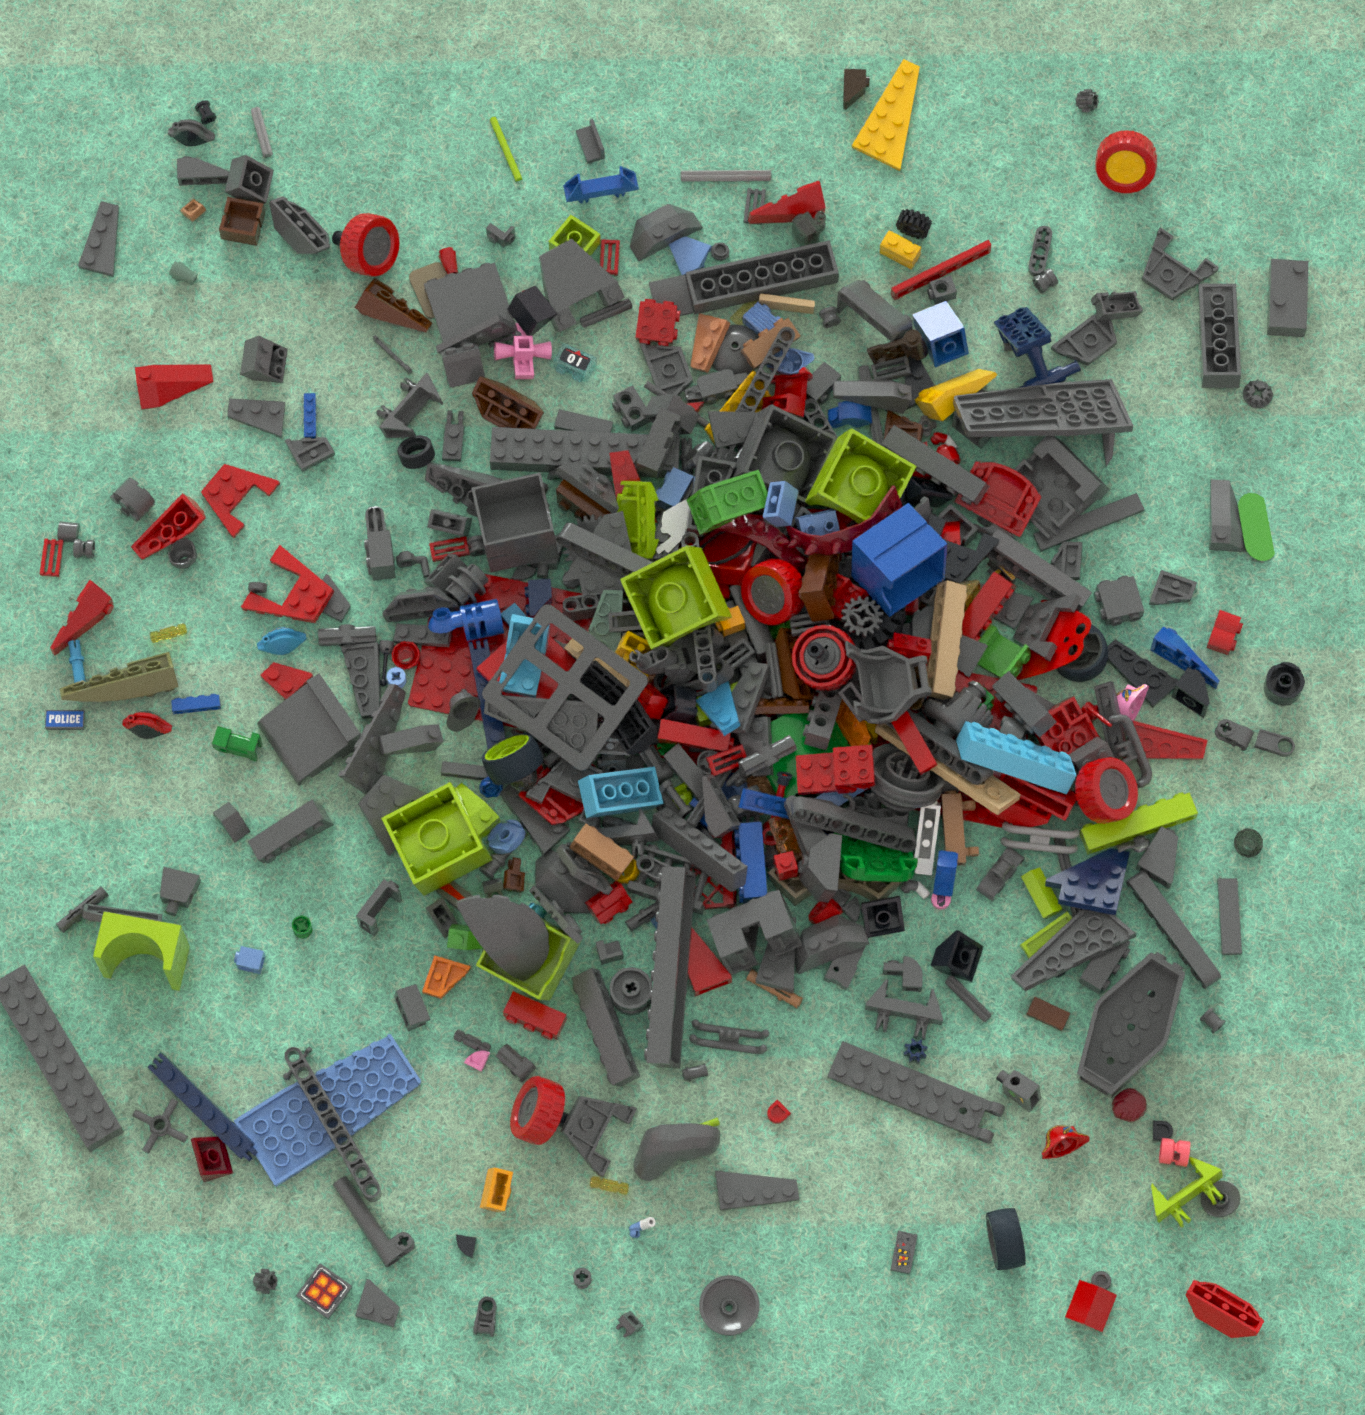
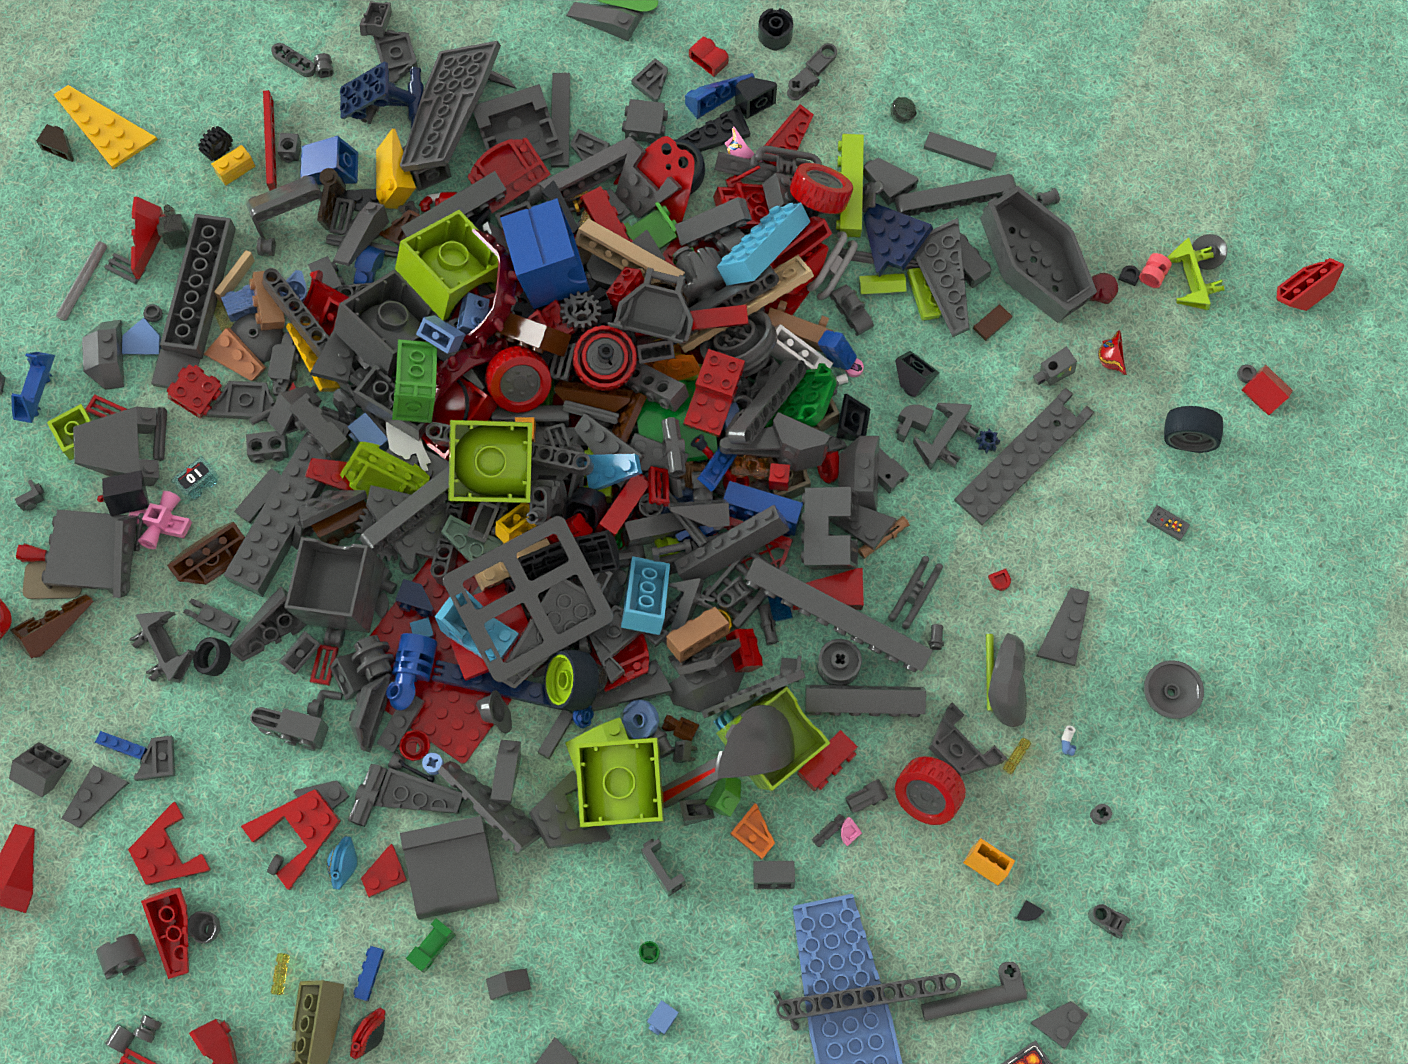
camera: 70 degrees left, 0 degrees up
dark grey wedge [248,800,334,863] -> none
dark grey piece [373,335,412,374] -> none
dark grey bracket [441,343,485,387] -> none
dark grey tile [616,1311,644,1338] -> none
dark grey axle [945,975,992,1022] -> none

